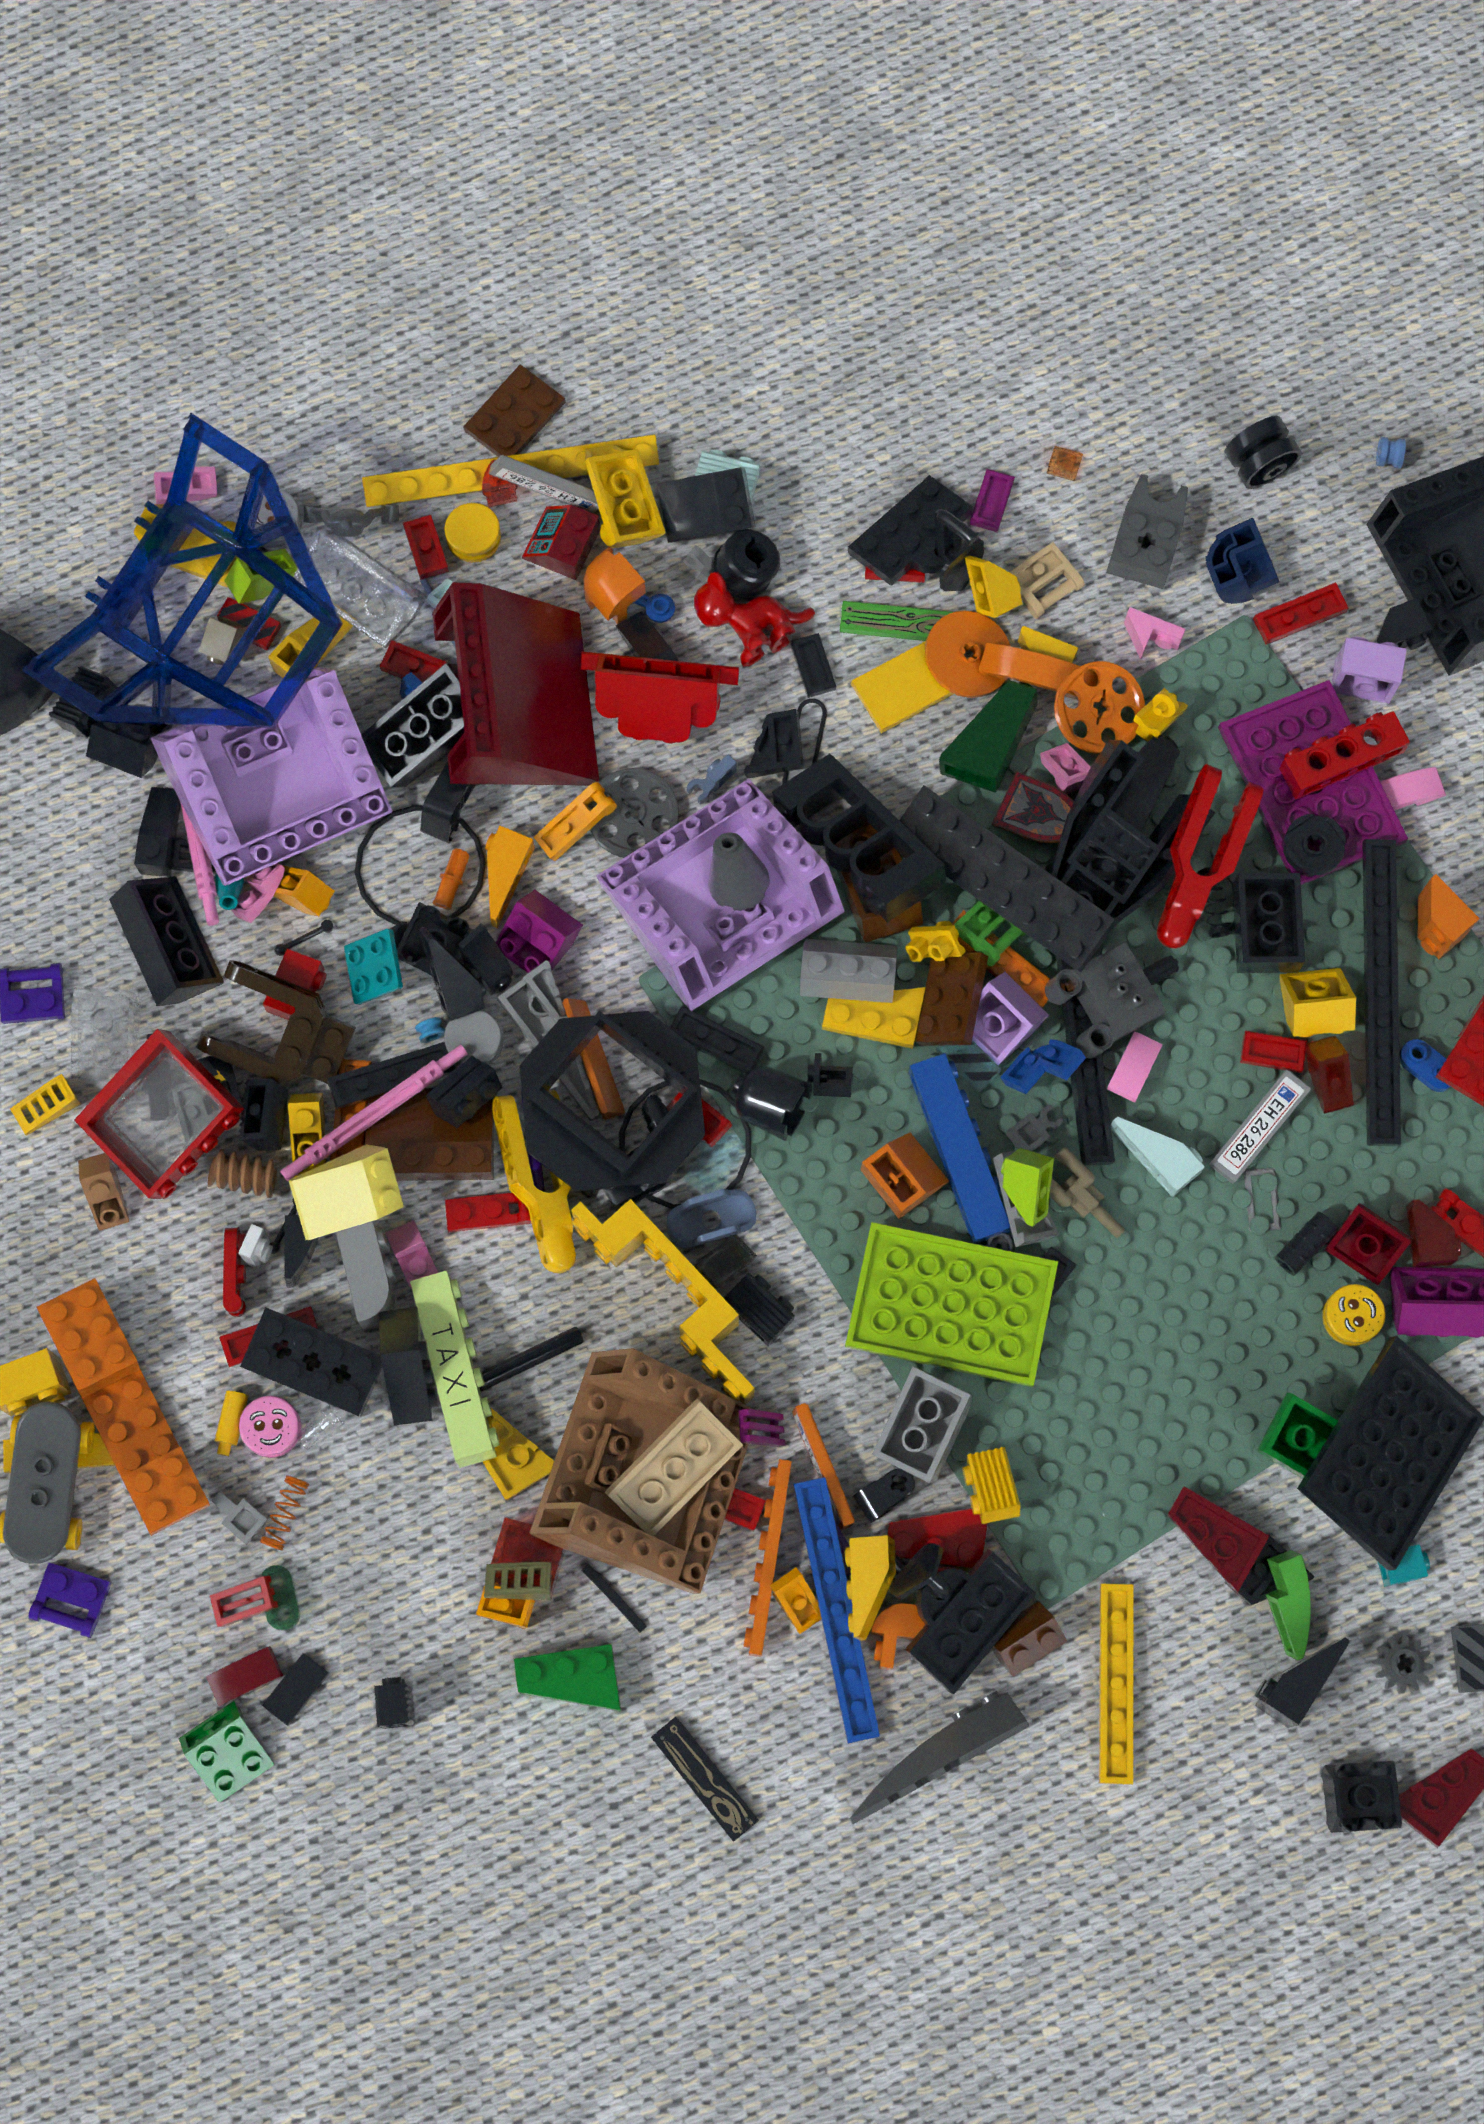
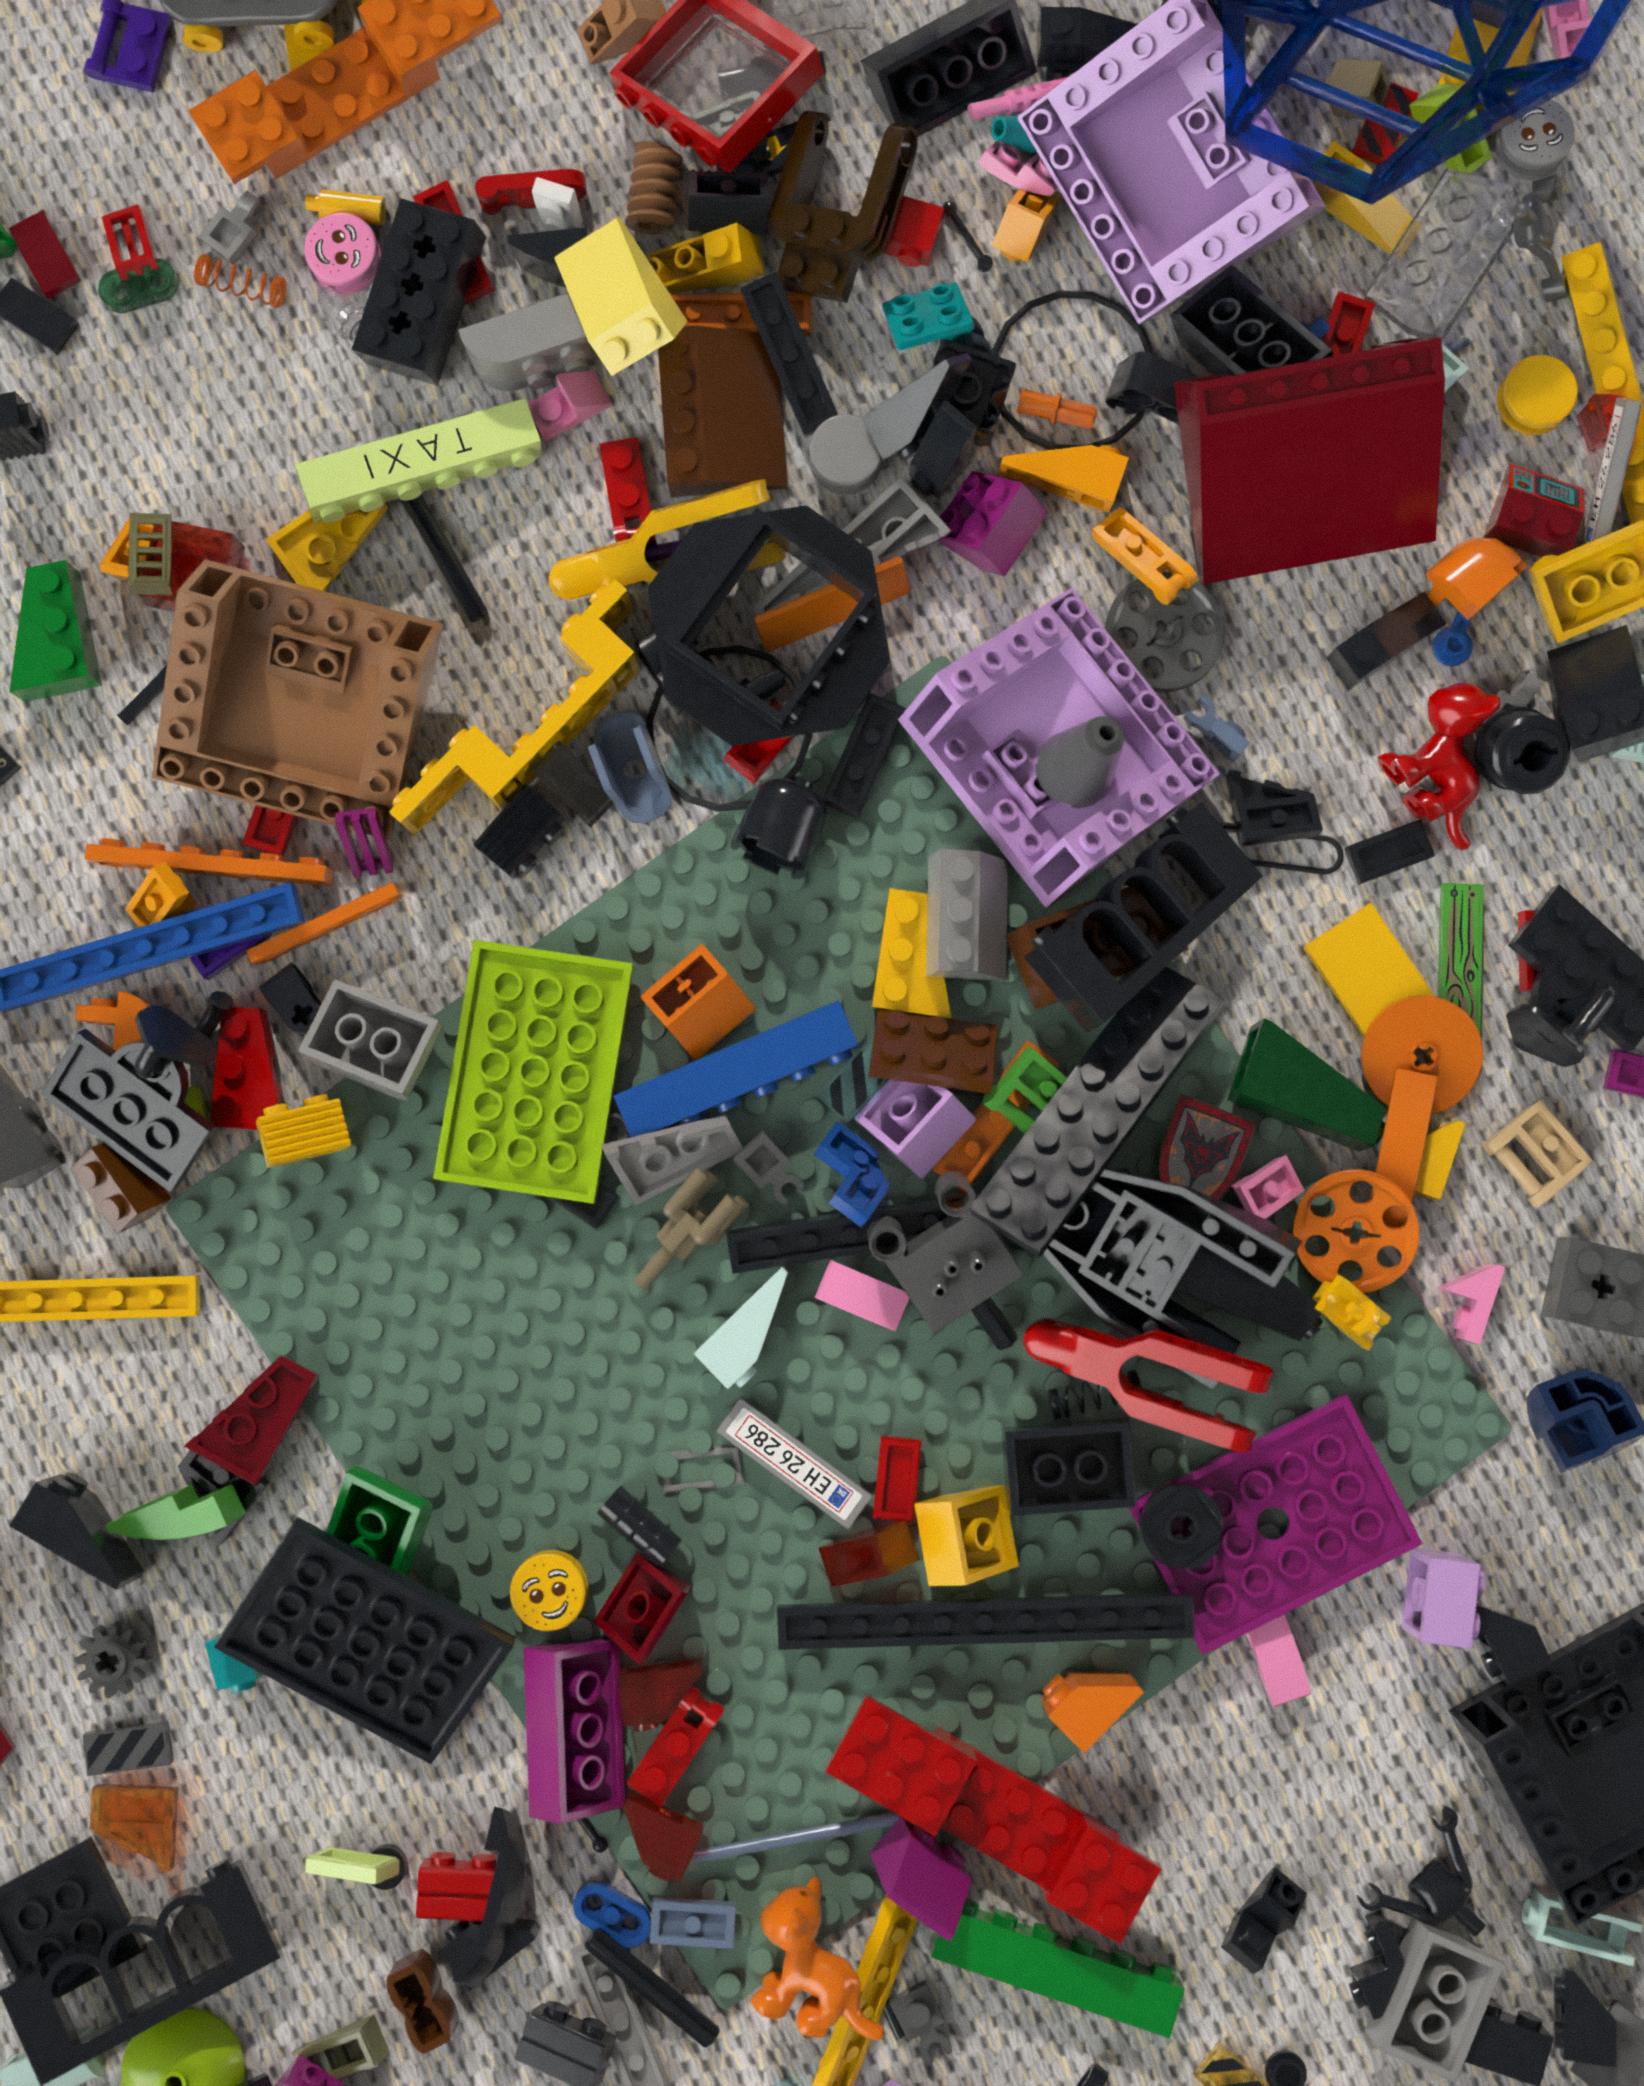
camera: 90 degrees right, 10 degrees up
bright pink axle [280,1044,468,1181] -> none
black wedge [379,1307,437,1426] -> none
red plate [403,515,449,580] -> none
dark azure bush [415,1017,445,1043] -> none
black brick [426,1055,502,1128] -> none
red brick [581,651,739,743] -> none
tan plate [605,1399,743,1536] -> none
black bracket [807,1053,853,1097] -> none
yellow slope [845,1535,896,1641] -> none
yellow hips [905,921,966,962] -> none
yellow slope [965,556,1023,618] -> none
lime slope [1001,1148,1054,1226] -> none
red plate [1253,582,1349,645] -> none
red brick [1279,711,1410,800] -> none
blue plate [1399,1039,1451,1092] -> none

